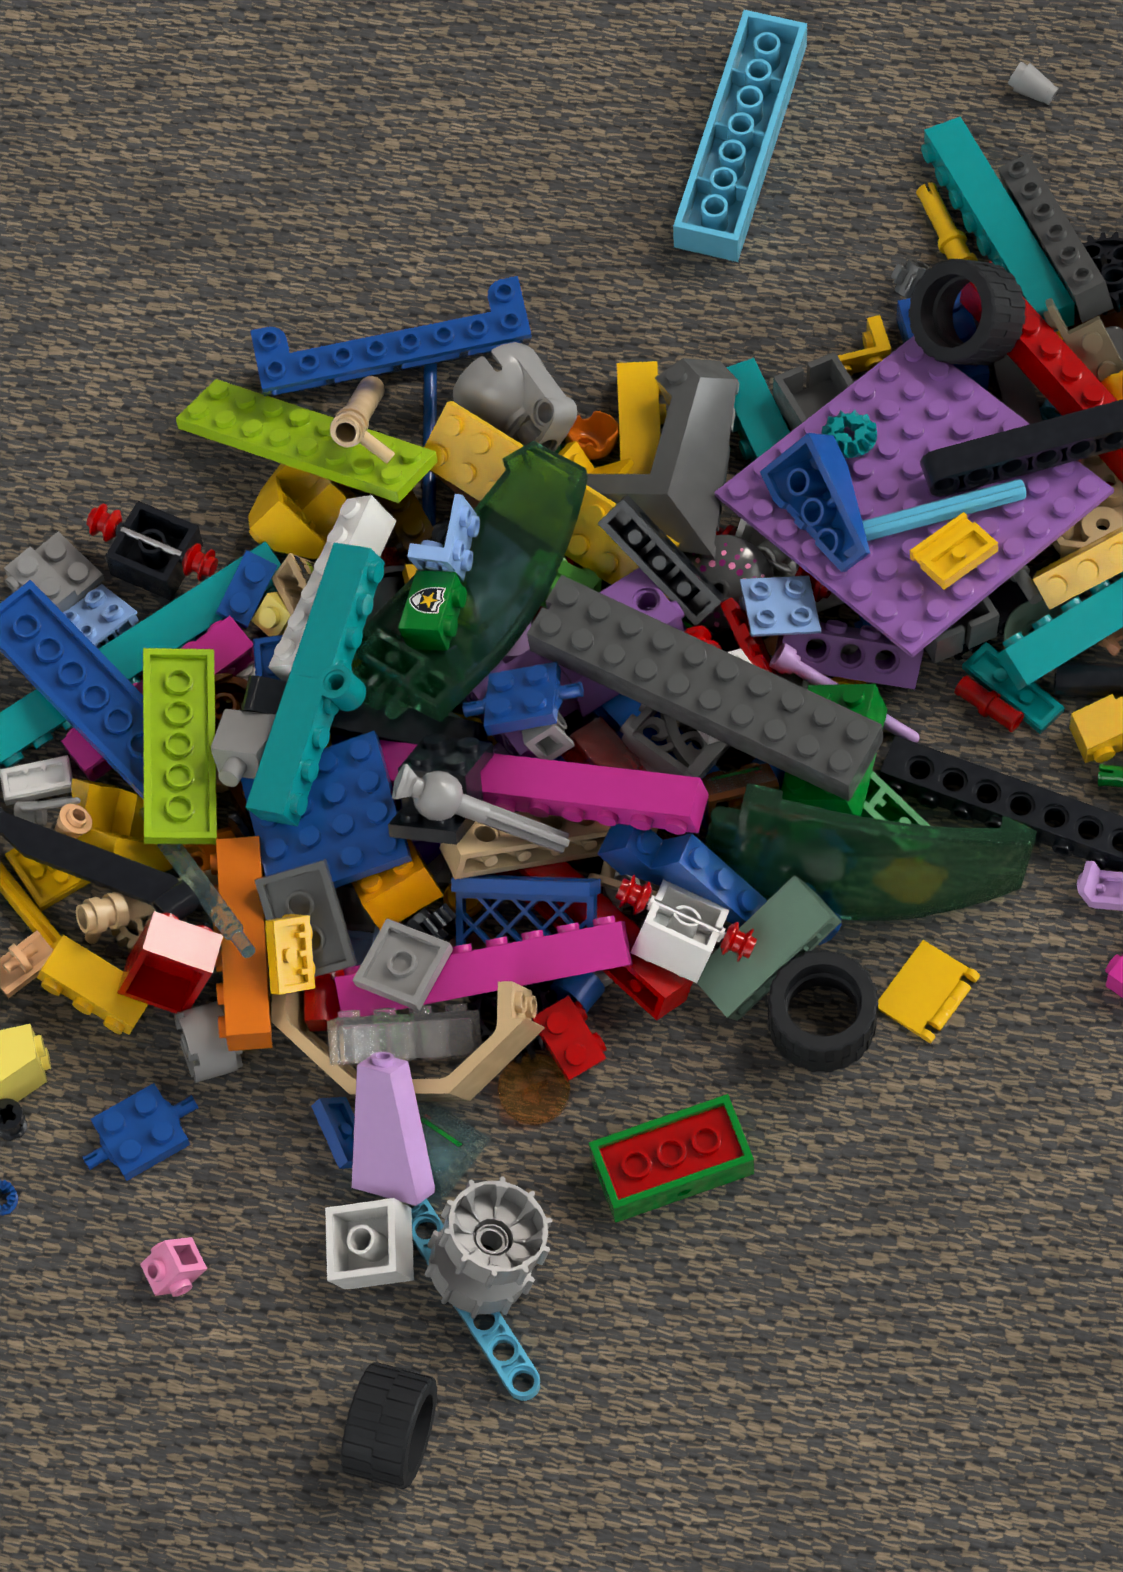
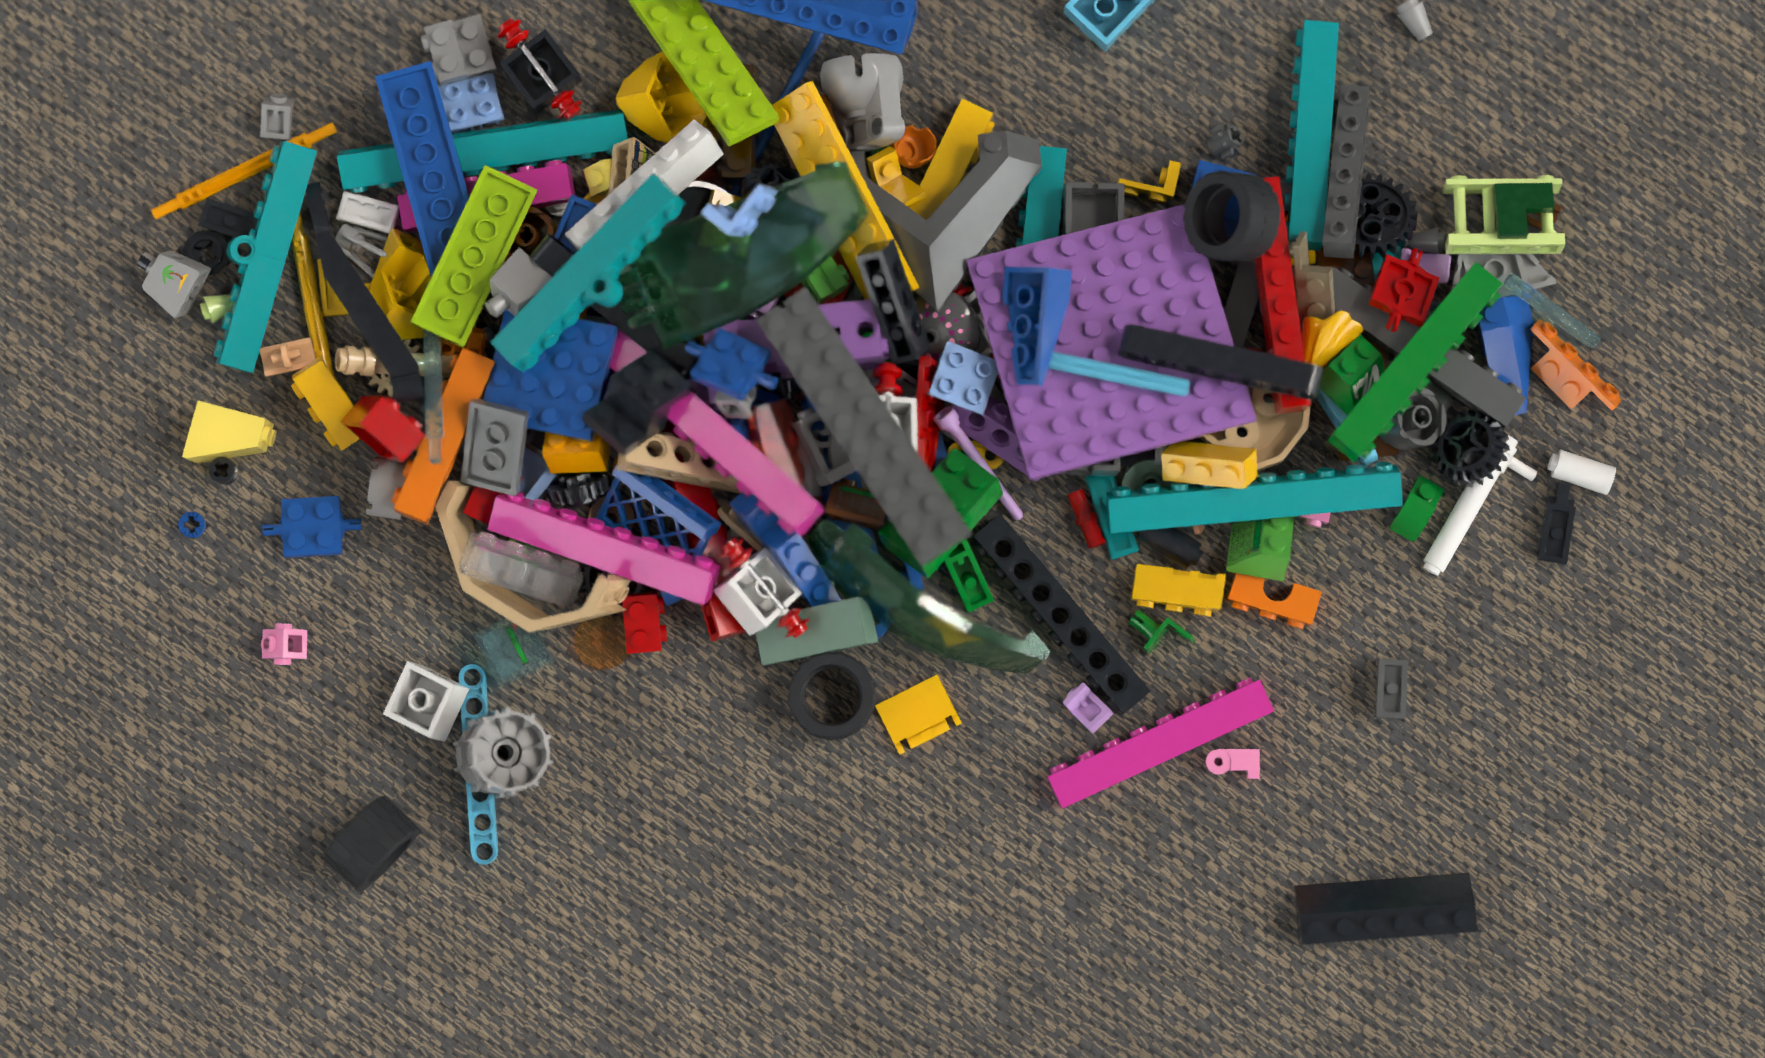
camera: 25 degrees right, 20 degrees up
light nougat cone [54,804,92,839] -> none
blue plate [215,550,278,629] -> none
yellow bracket [265,914,315,995] -> none
blue plate [311,1097,355,1169] -> none
tan cylinder [330,376,395,464] -> none
lavender slope [351,1052,435,1206] -> none
light grey plate [353,919,453,1011] -> none
light grey piece [392,764,570,853] -> none
green brick [398,570,467,651] -> none
brick [589,1094,754,1223] -> none
teal gear [822,409,877,458] -> none
yellow plate [910,512,998,590] -> none
yellow pin [916,182,978,261] -> none

